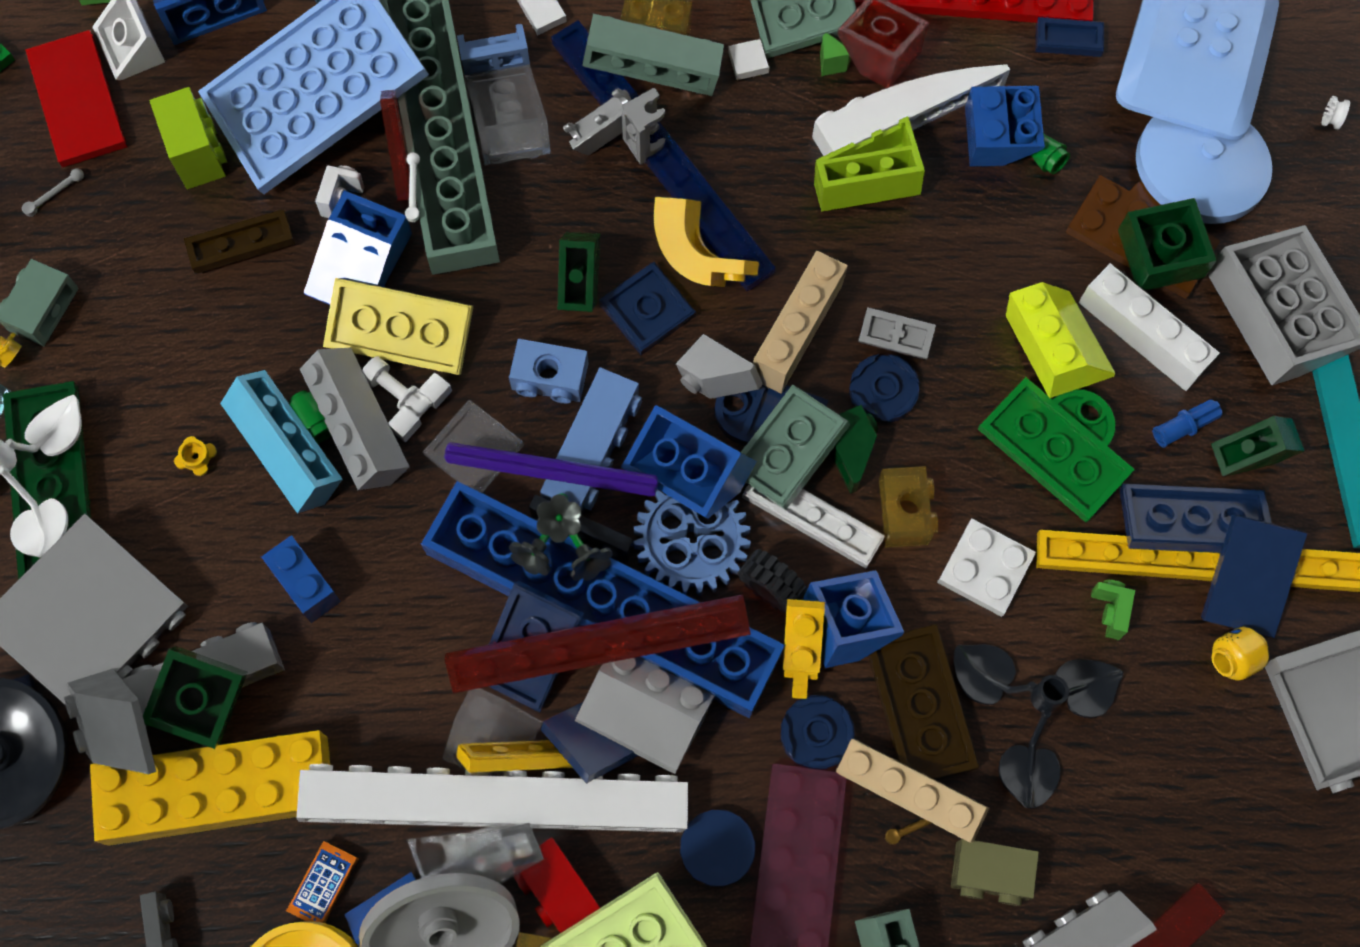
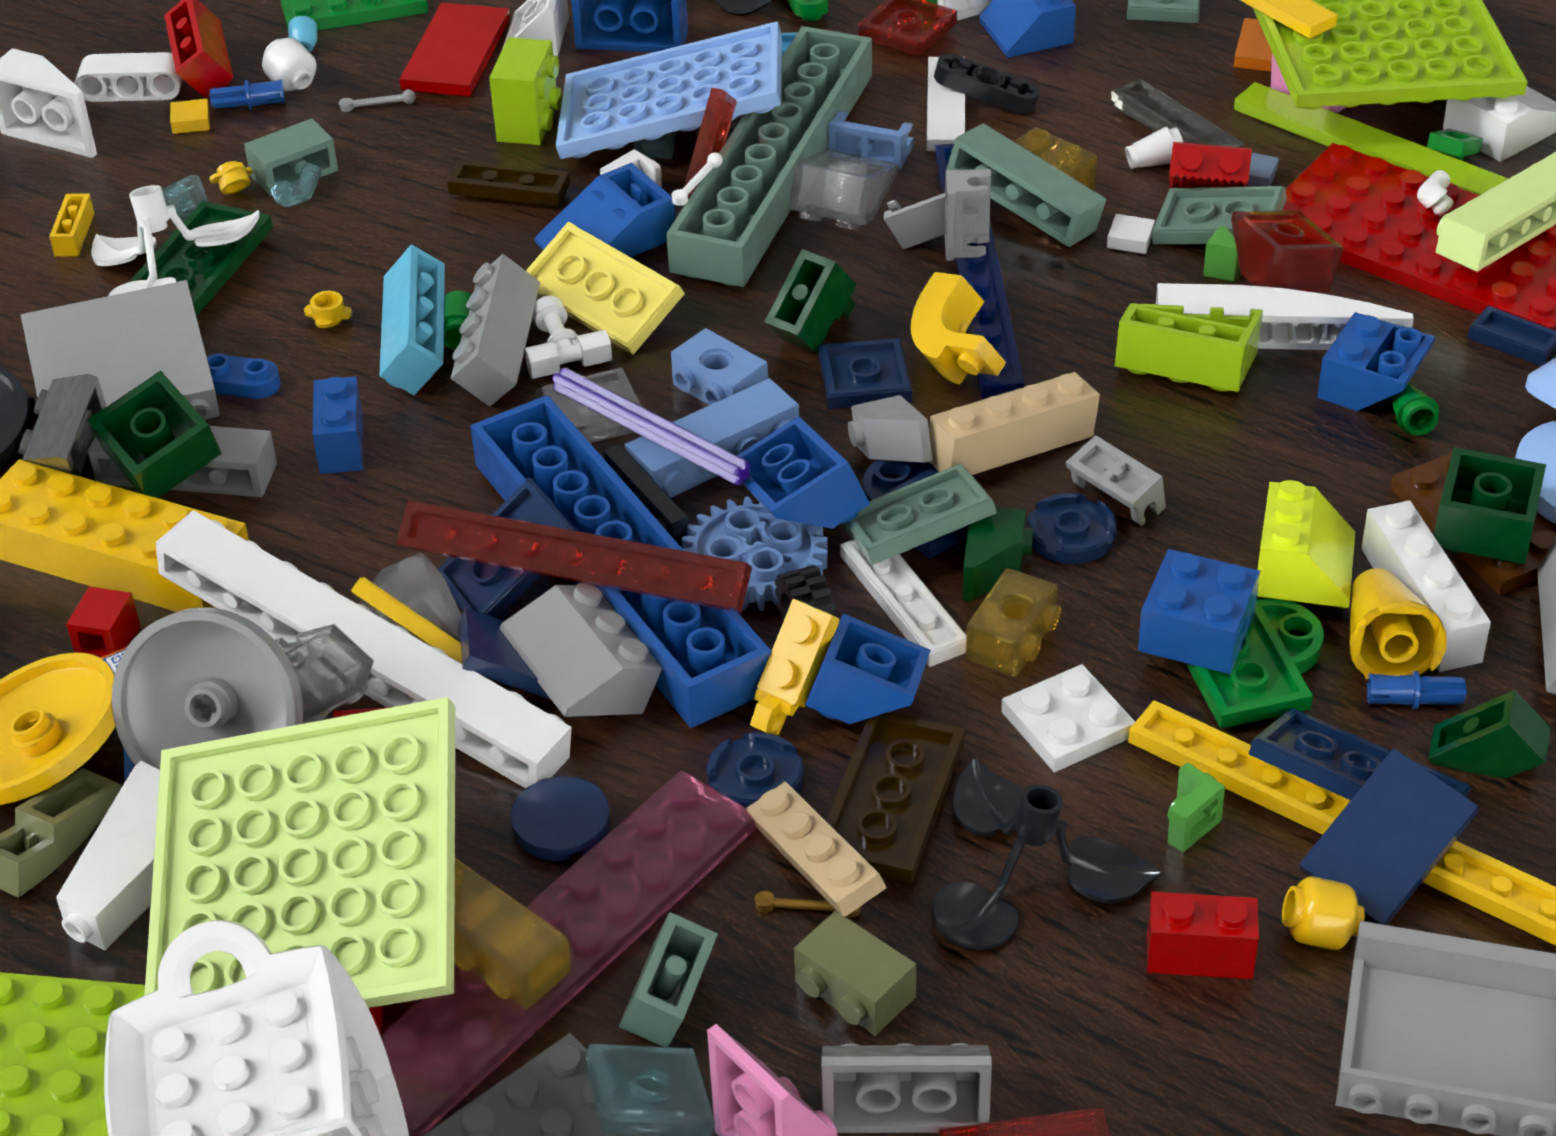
camera: 35 degrees right, 30 degrees down
pearl dark grey plant [509,493,613,581] -> none
none -> red brick [66,586,140,658]
none -> blue plate [207,354,281,399]
none -> clear light blue arm [271,163,322,207]
none -> blue brick [1138,549,1260,674]
none -> red brick [1147,892,1259,979]
none -> yellow cone [1349,568,1447,680]

